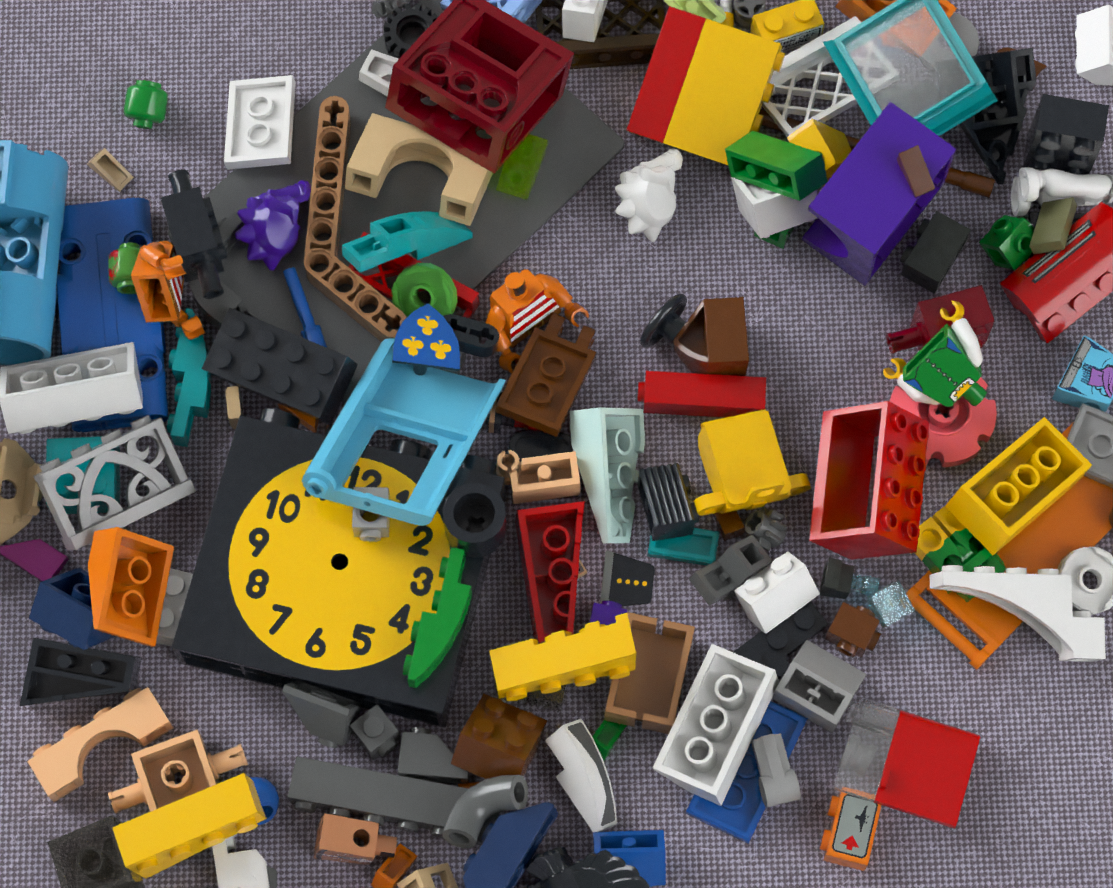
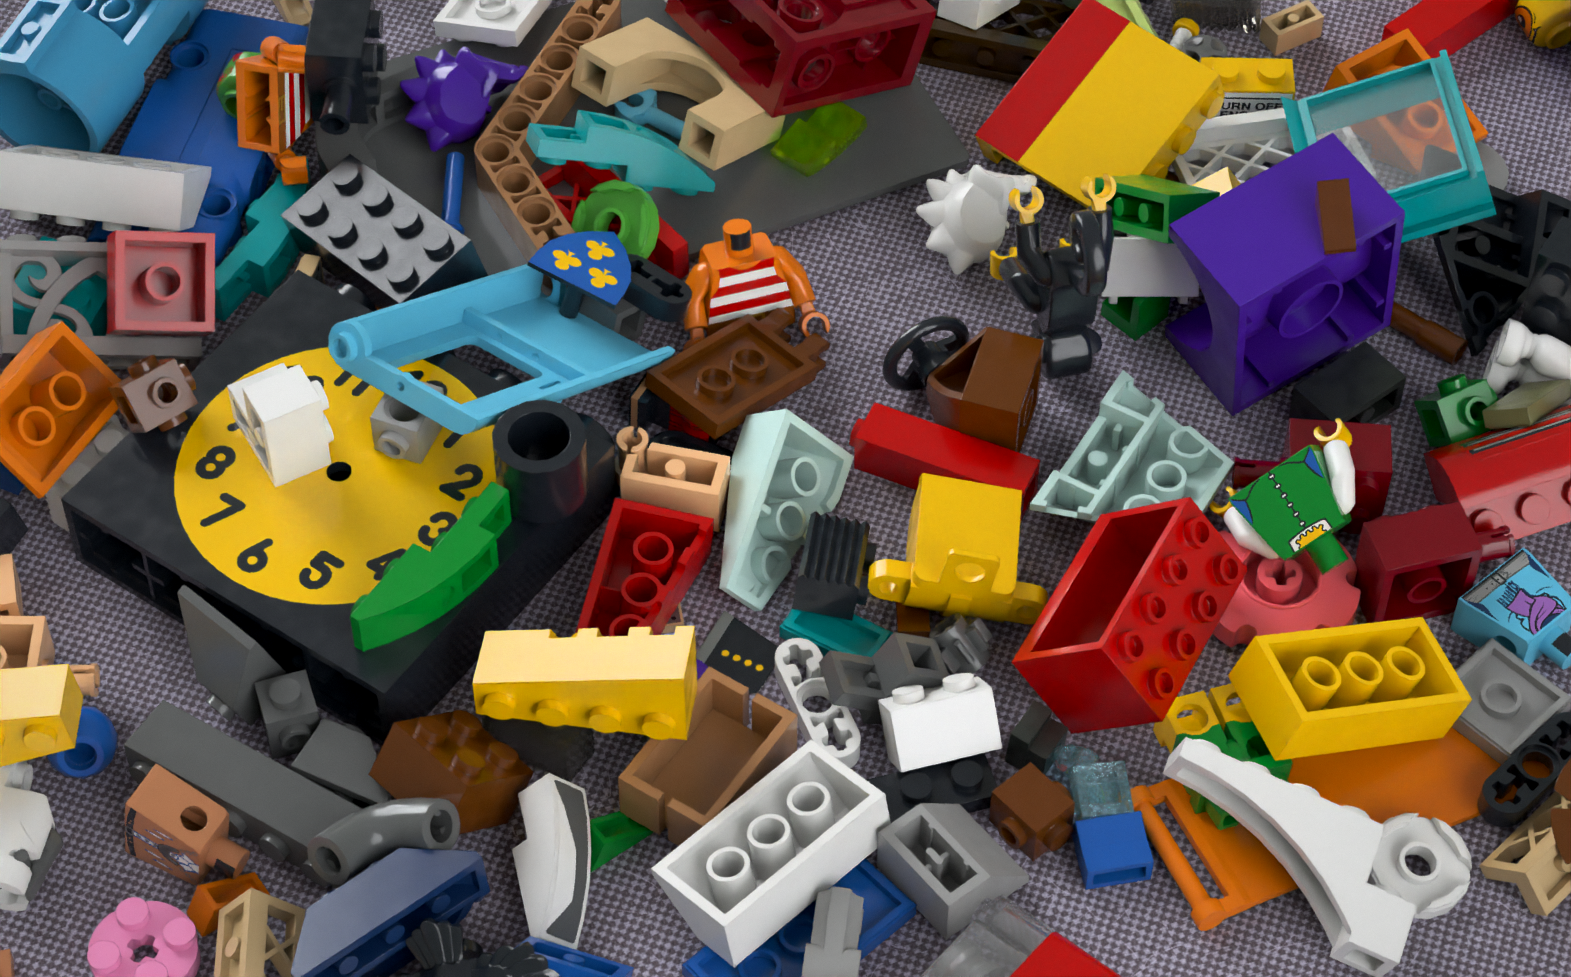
camera: 20 degrees right, 20 degrees down
none -> brick [107,230,215,337]
none -> brick [108,355,198,433]
none -> white brick [227,363,334,488]
none -> medium azure bar [614,89,685,140]
none -> white beam [775,638,861,768]
none -> black animal [990,173,1117,379]
none -> light aqua wedge [1030,370,1234,524]
none -> blue piece [1072,811,1154,890]
none -> dark red brick [1353,501,1516,623]

